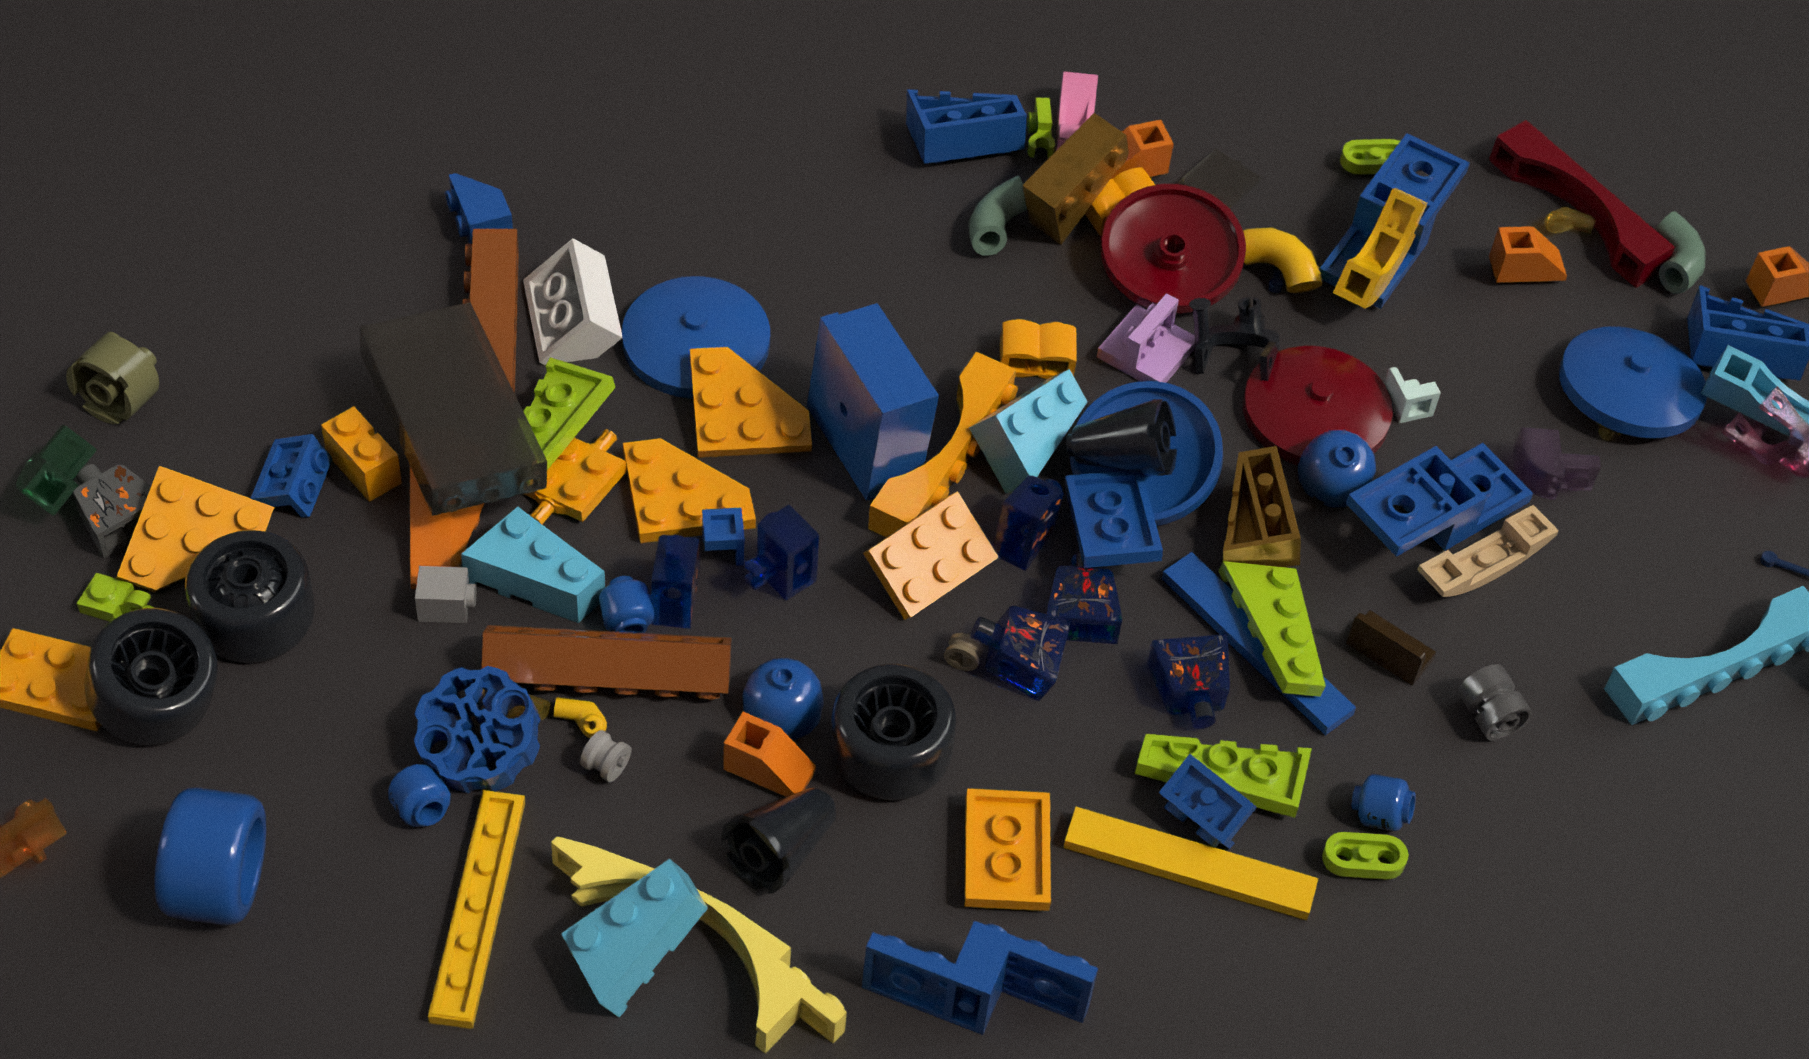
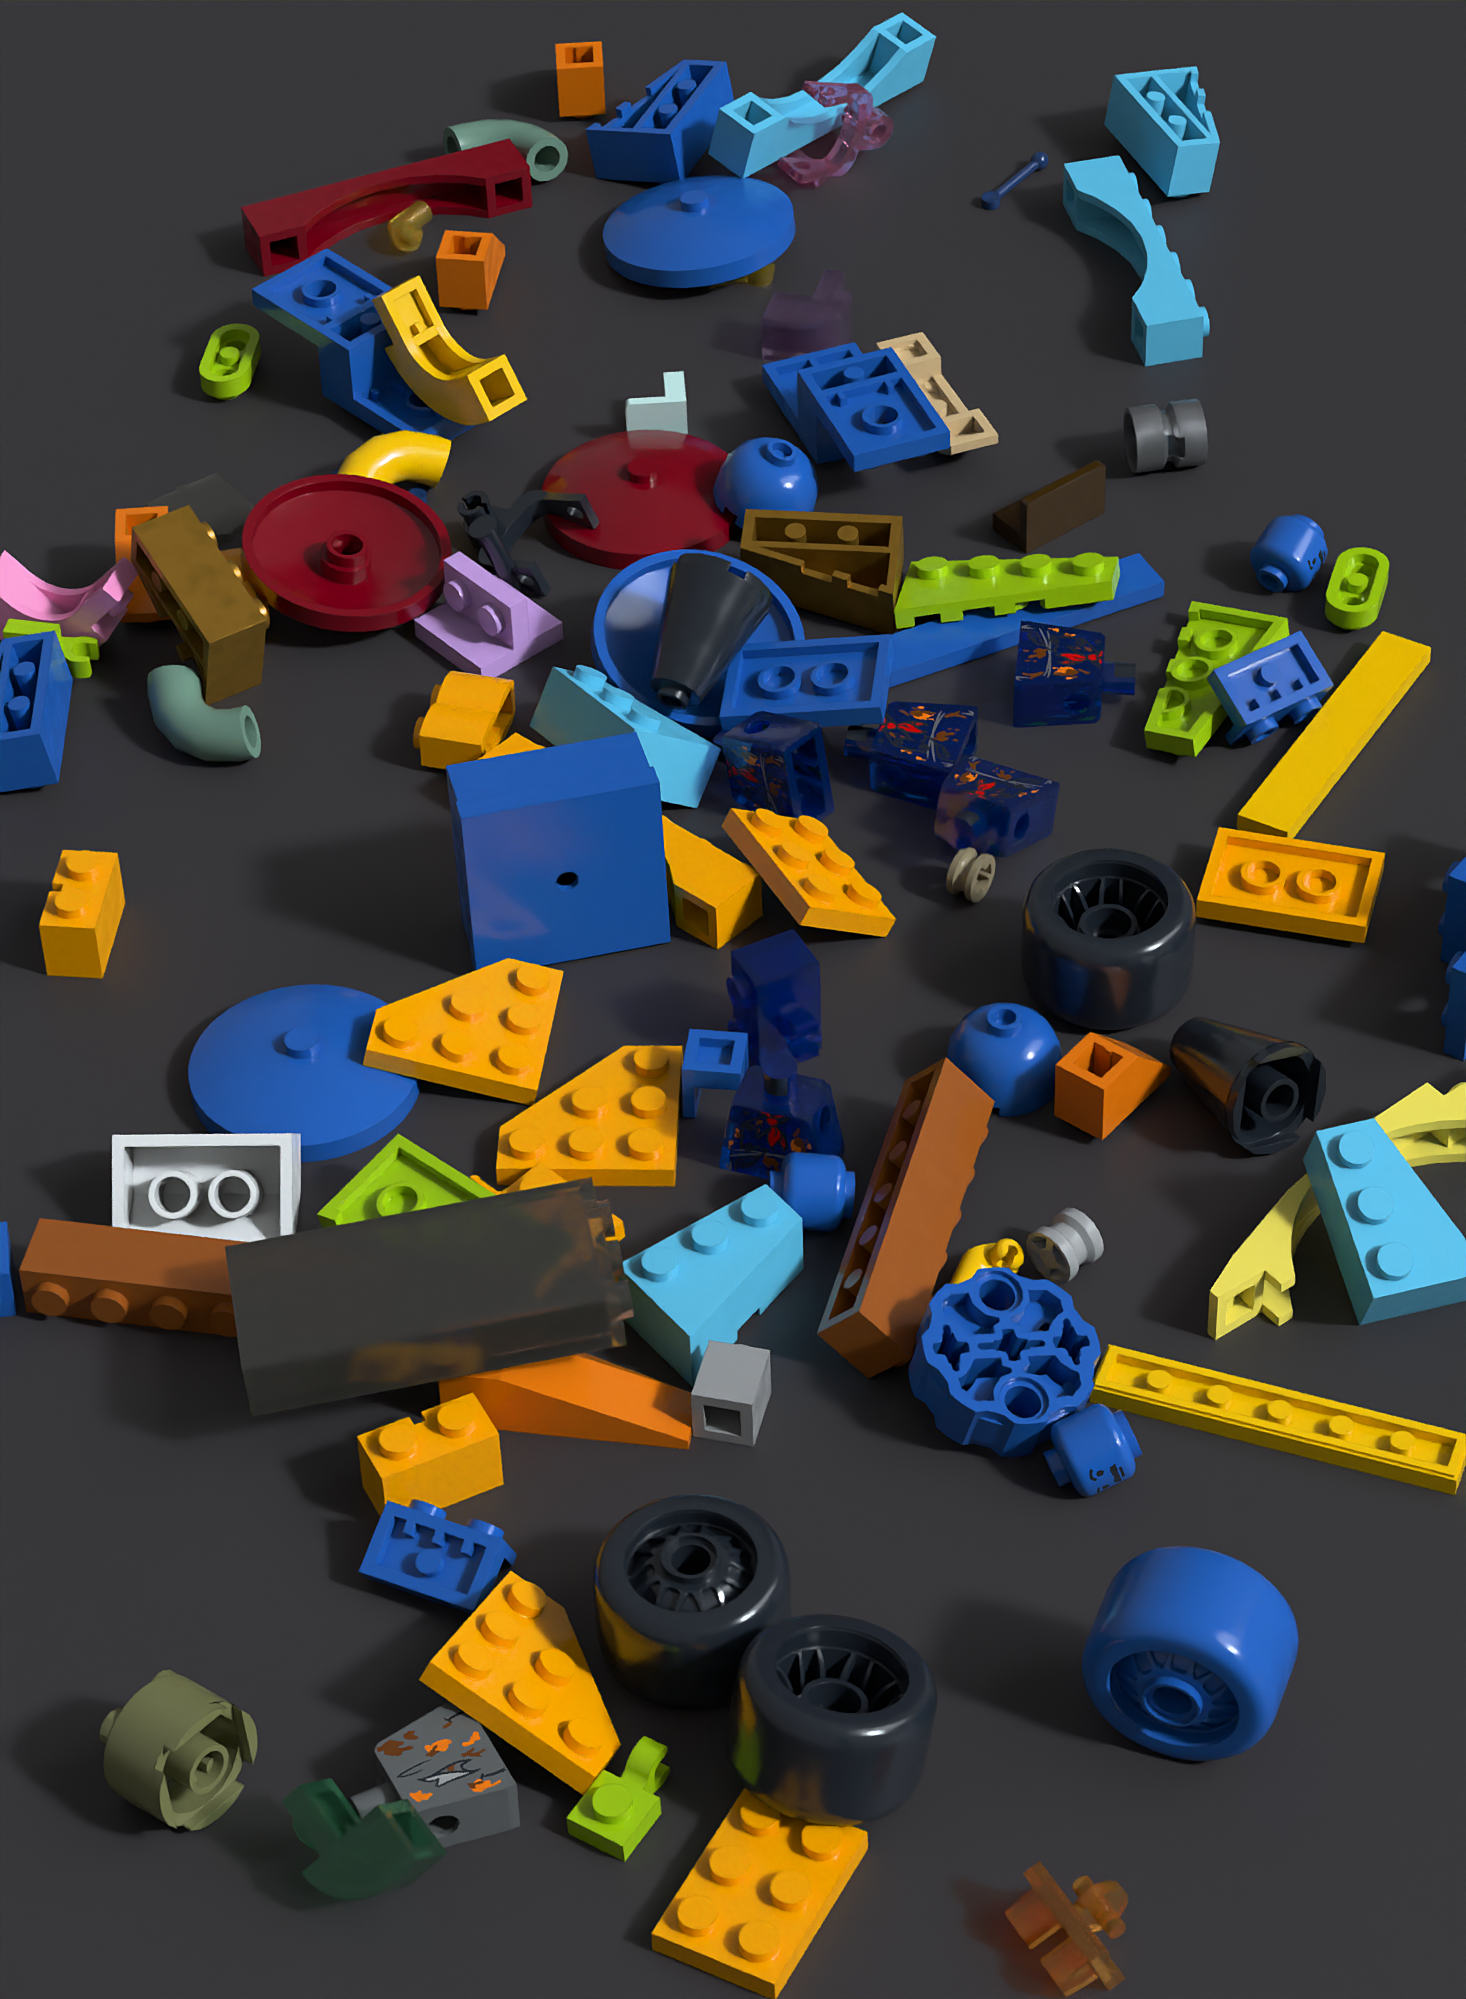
camera: 70 degrees left, 10 degrees down
none -> light orange piece [39,850,125,979]

